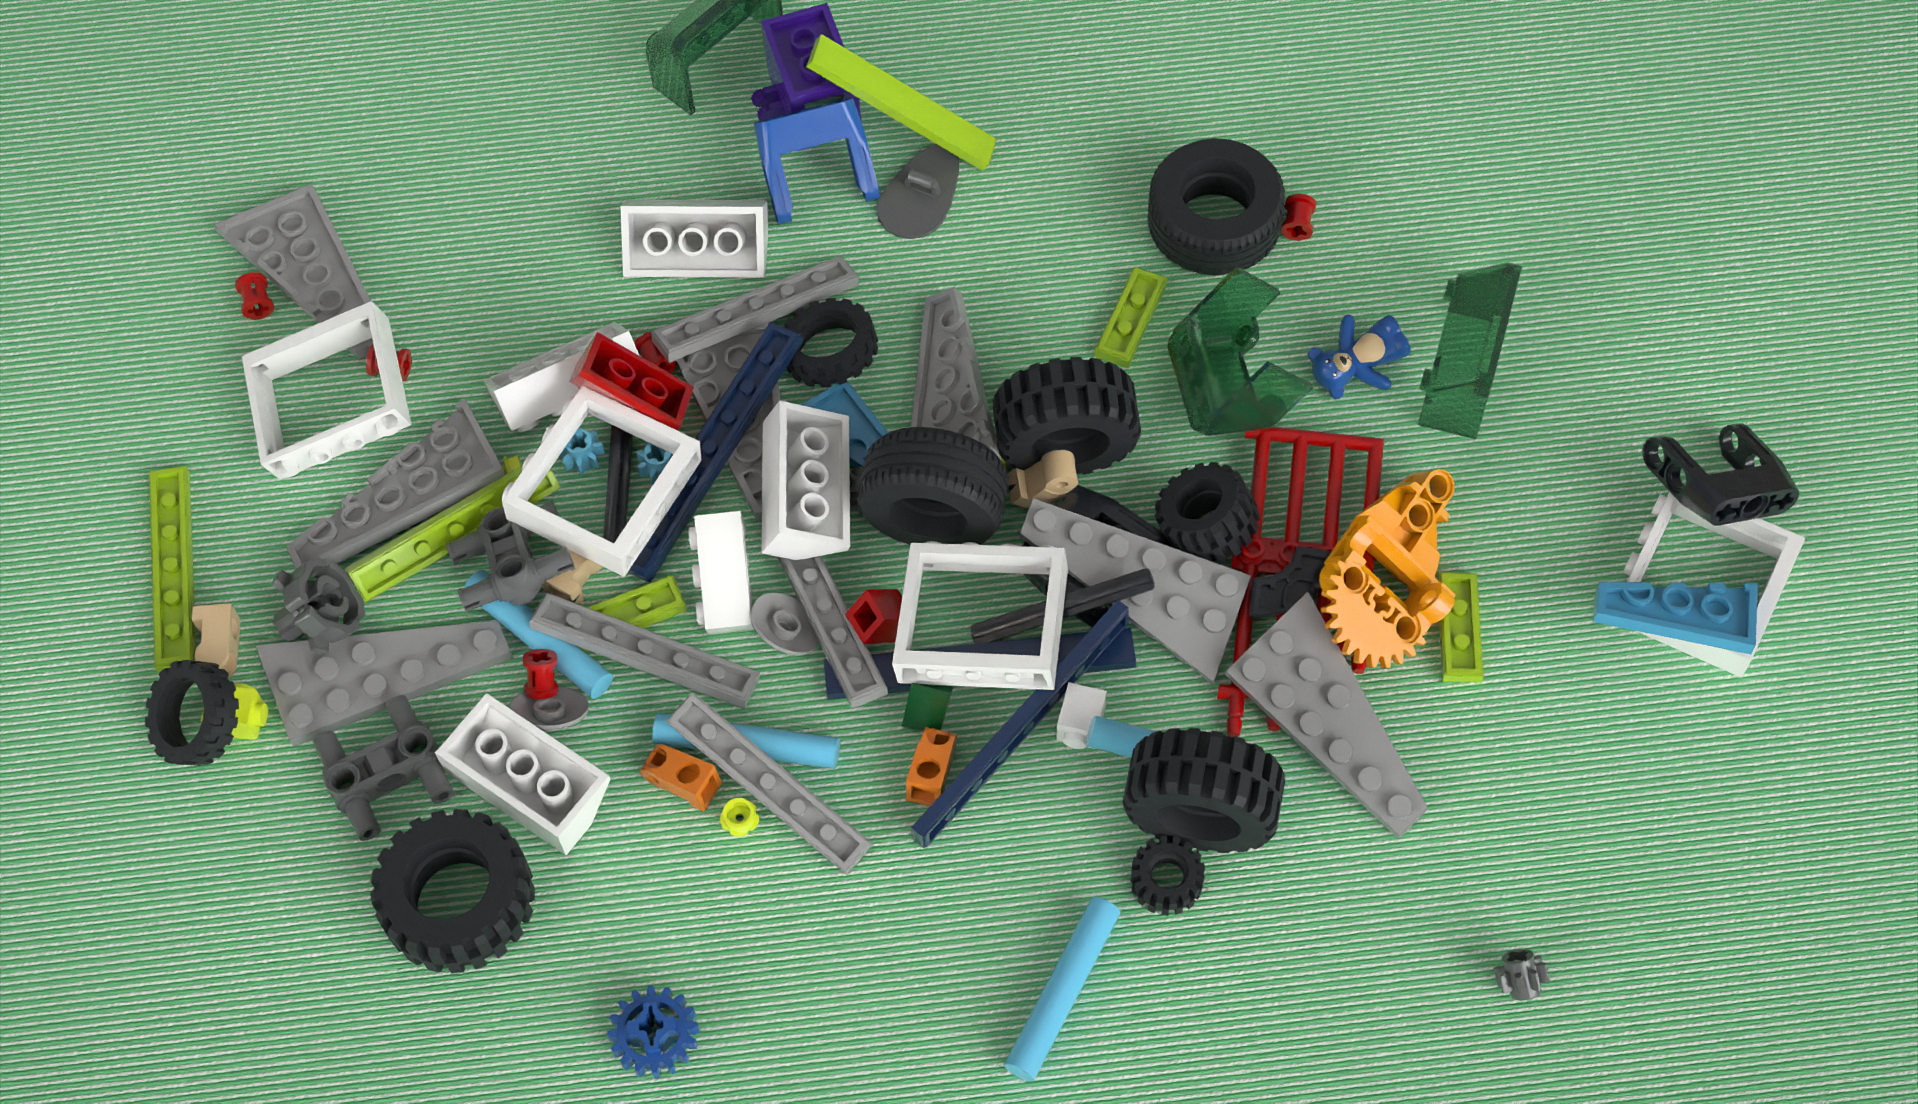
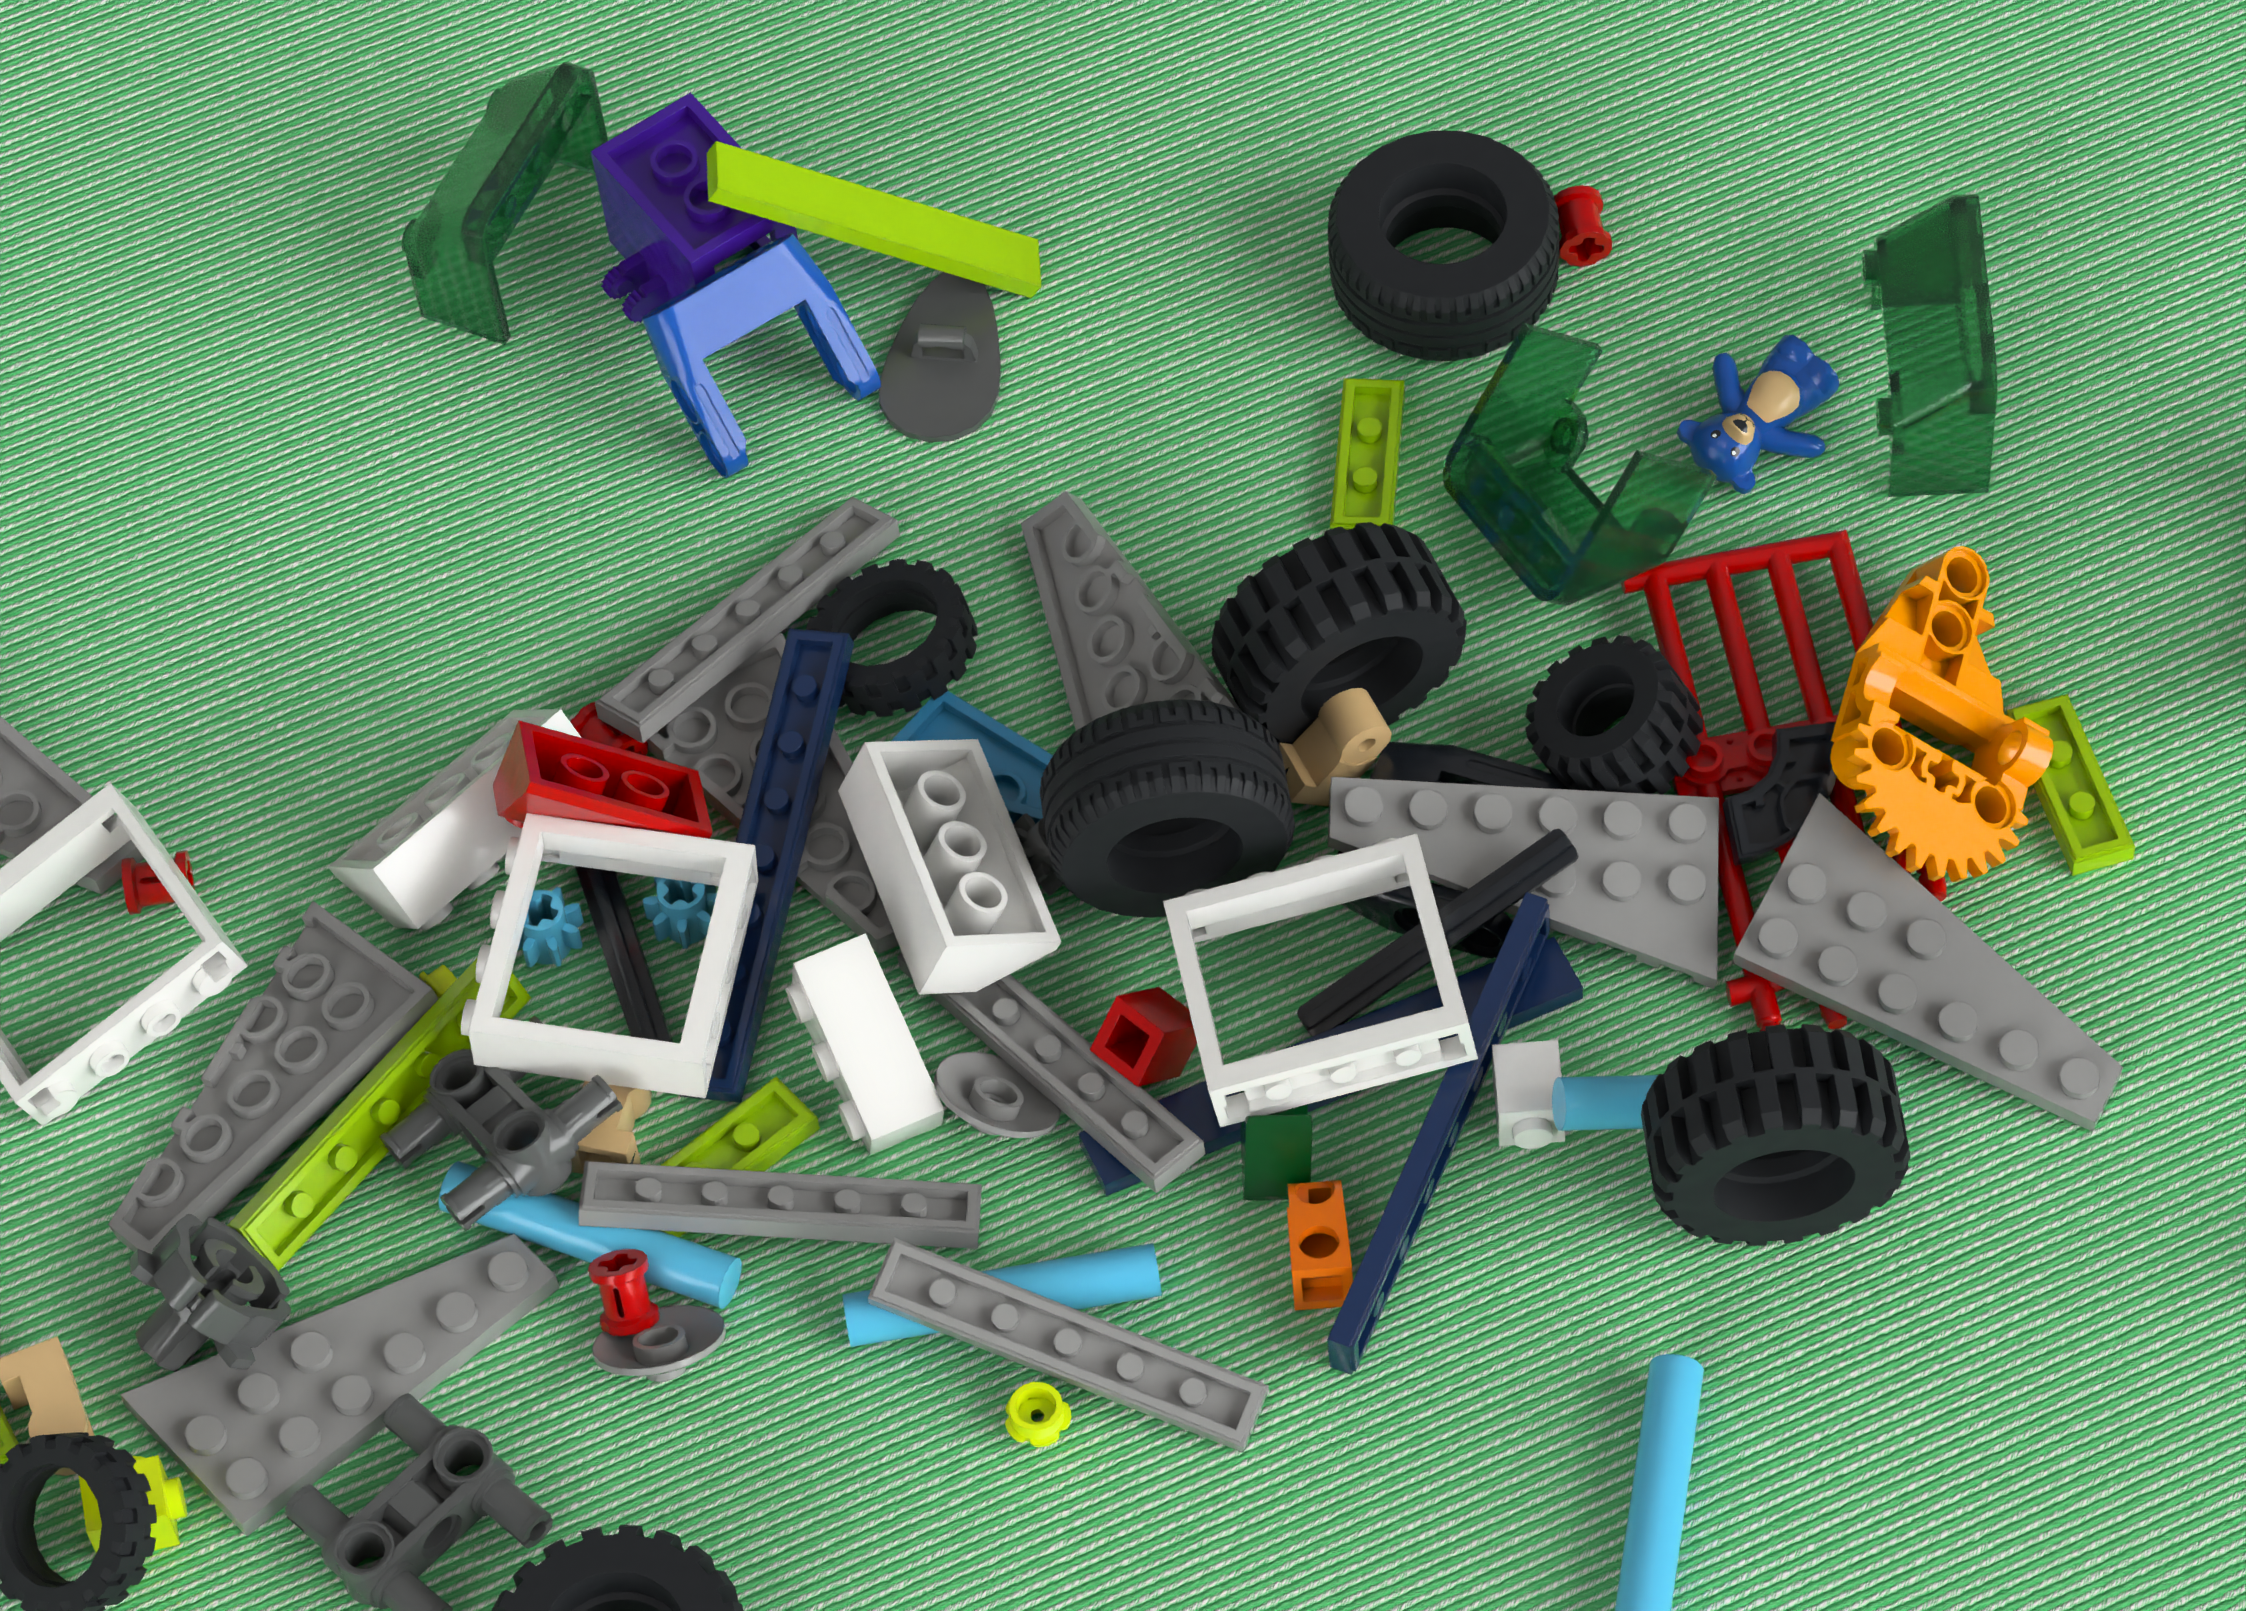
camera: 15 degrees left, 5 degrees down
white slope [435,693,610,855] -> none
white slope [620,200,768,278] -> none
orange leg [639,744,722,812] -> none
black tyre [1130,835,1205,916] -> none

